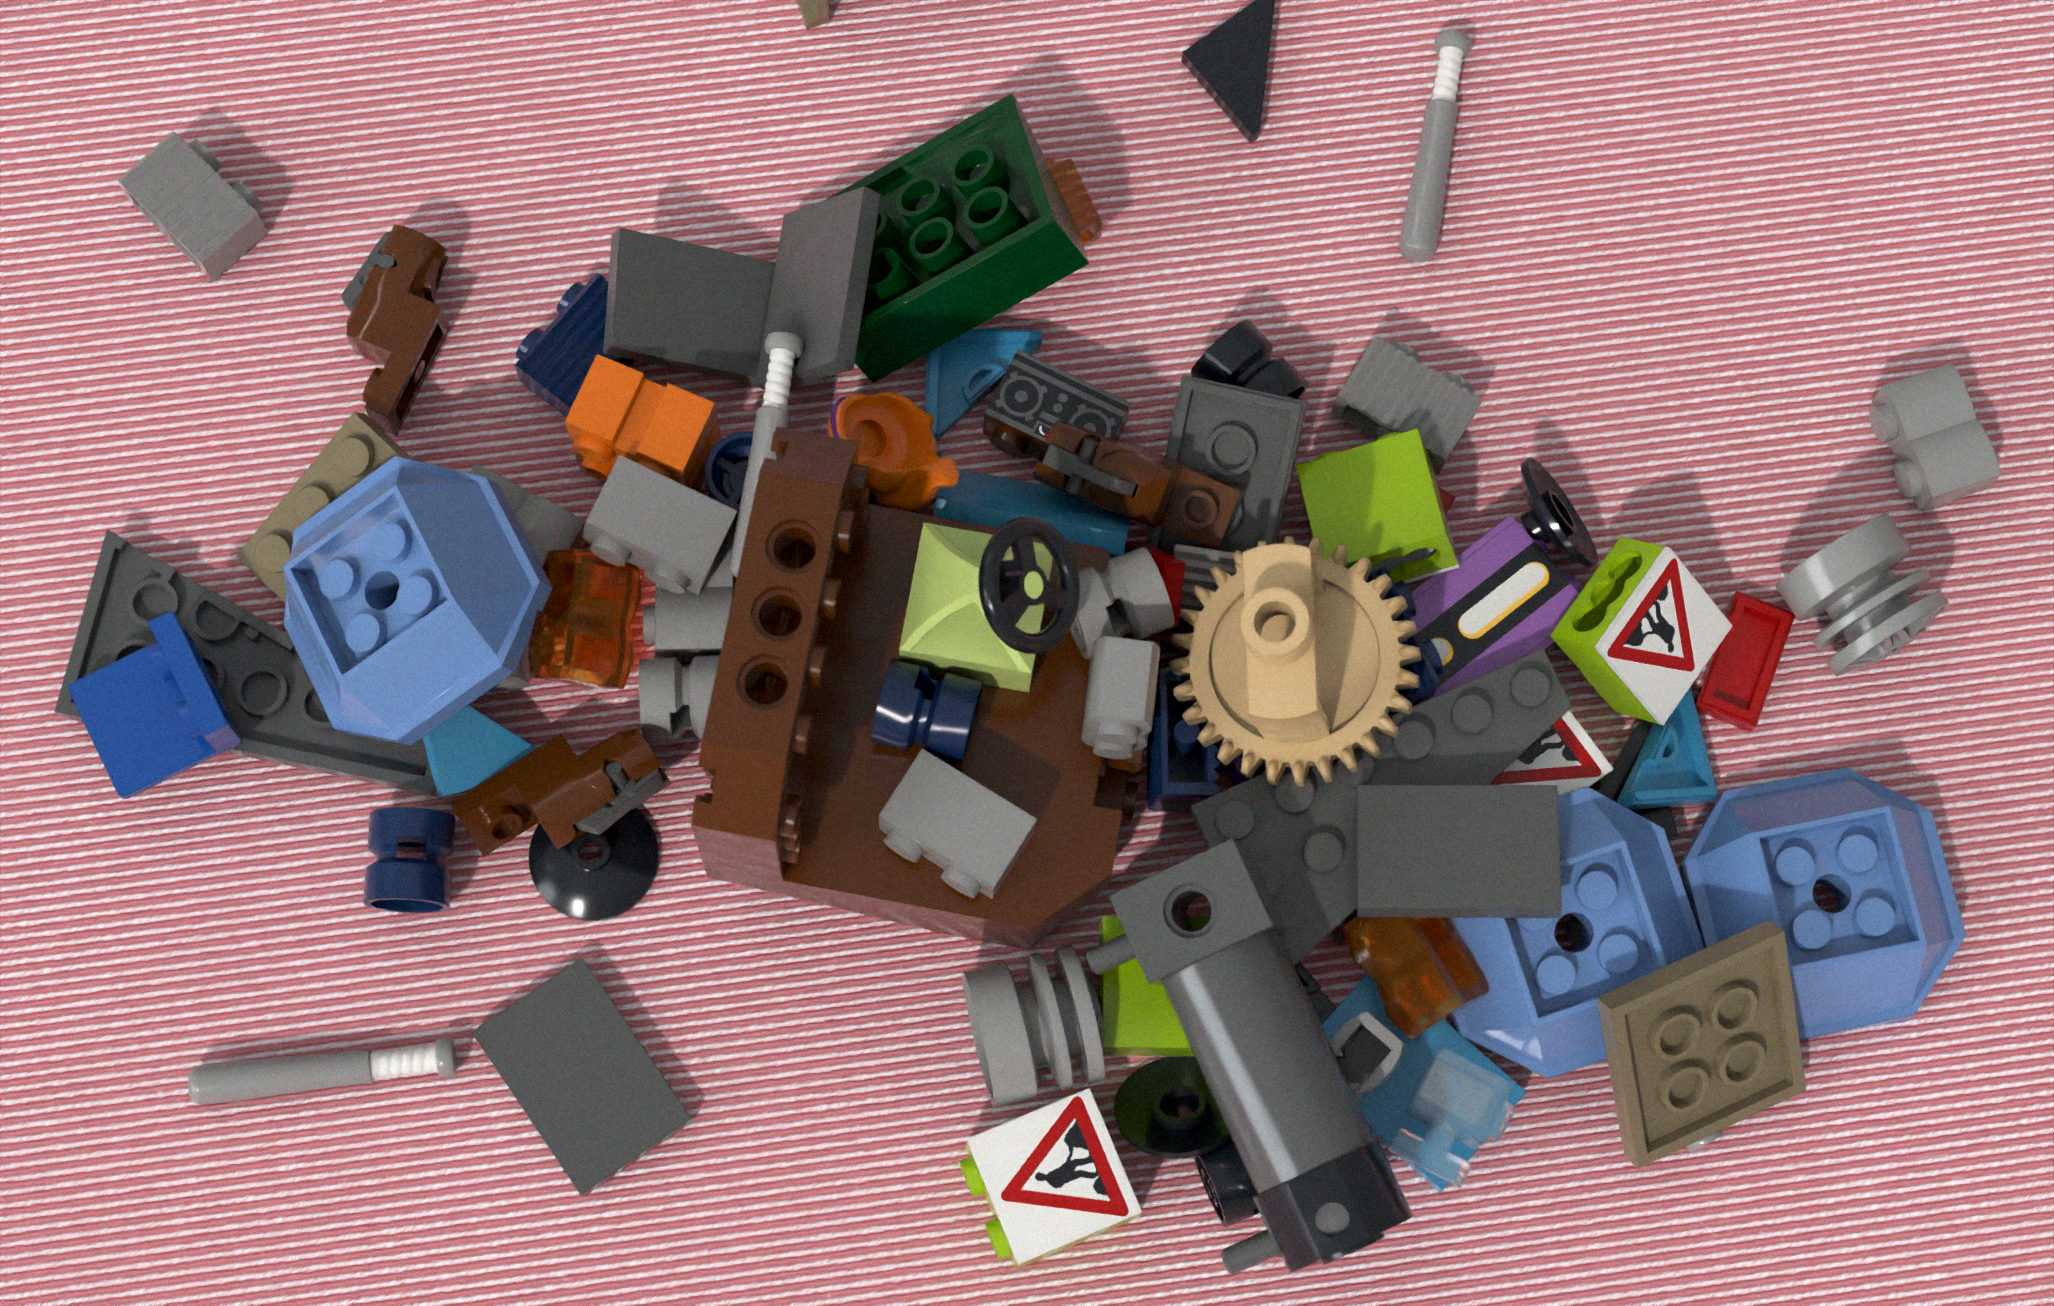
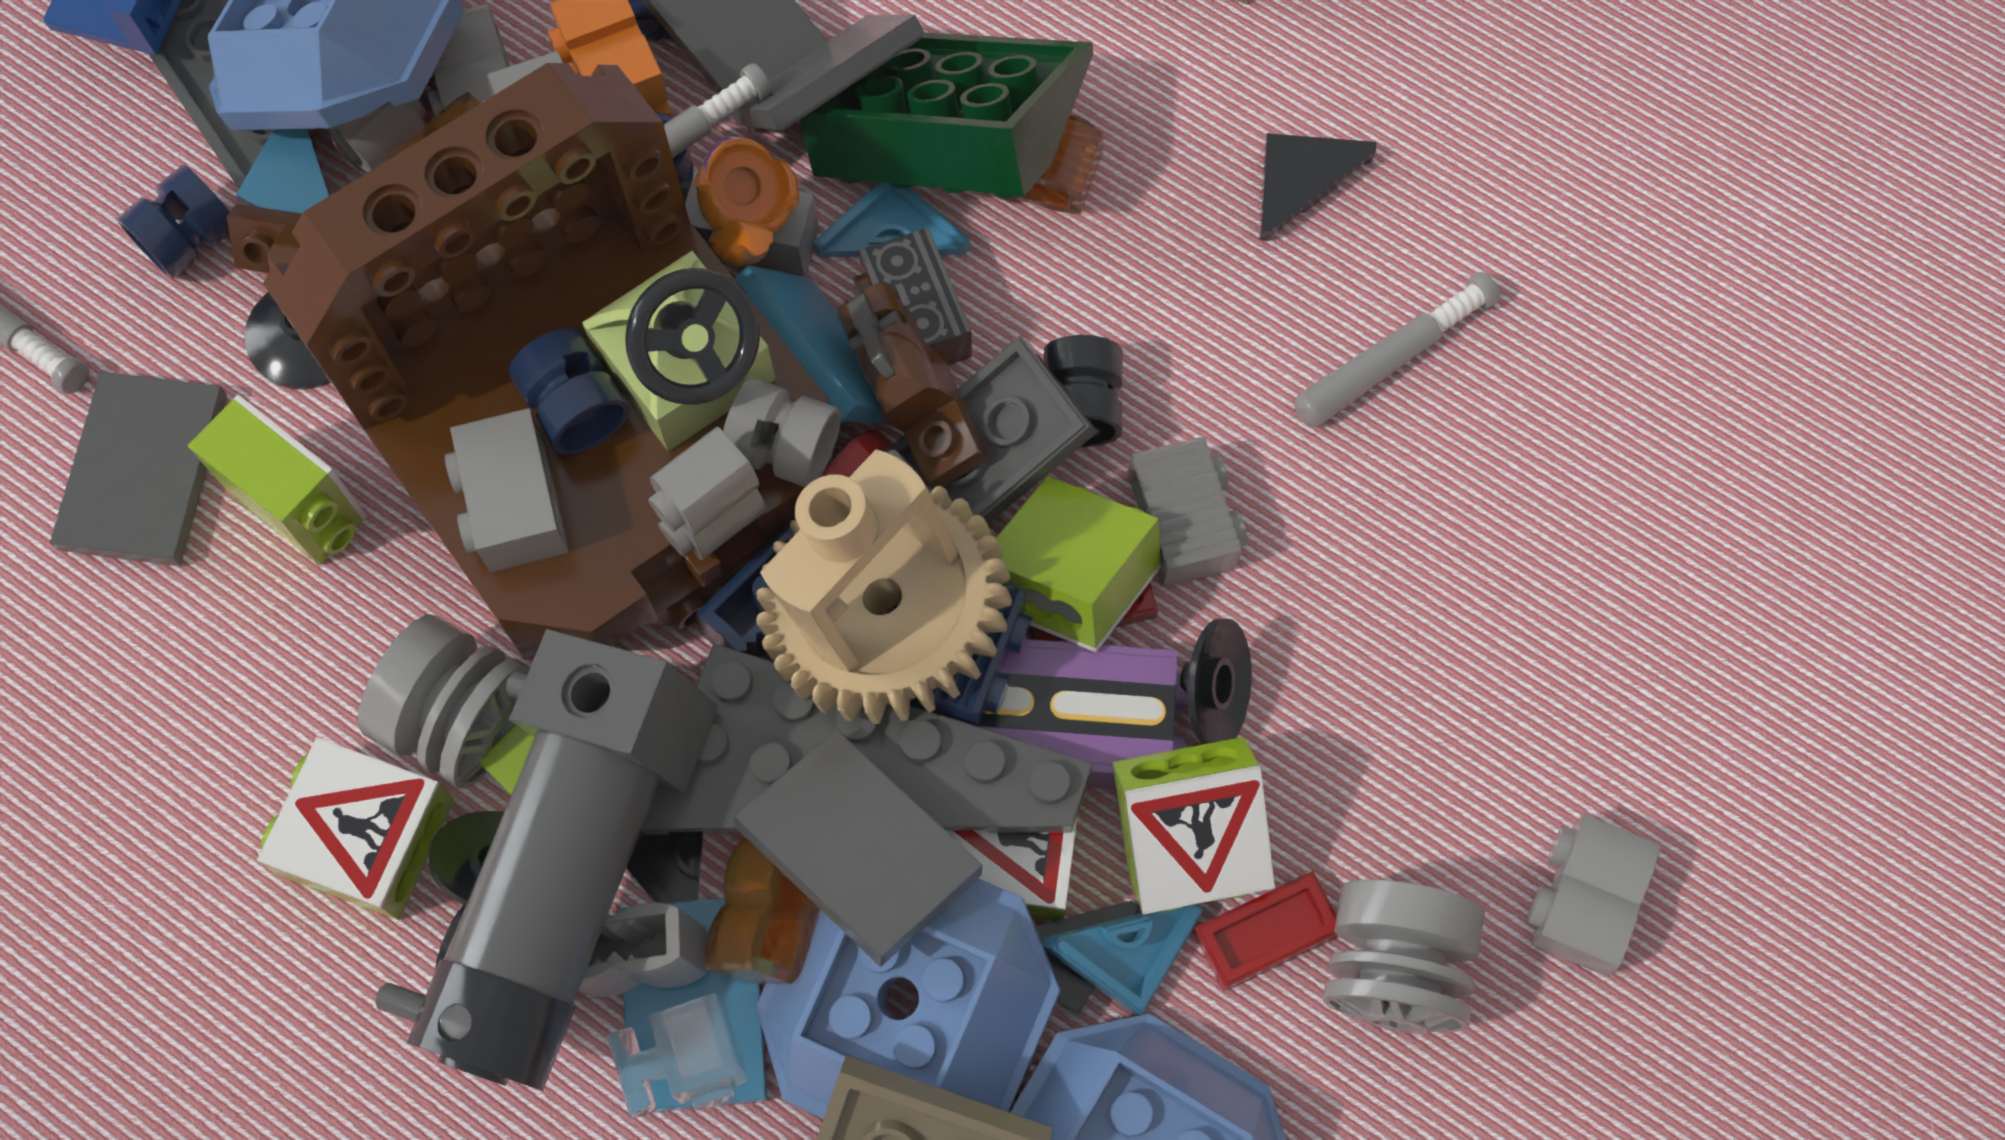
camera: 50 degrees right, 5 degrees down
none -> lime piece [187,394,367,566]

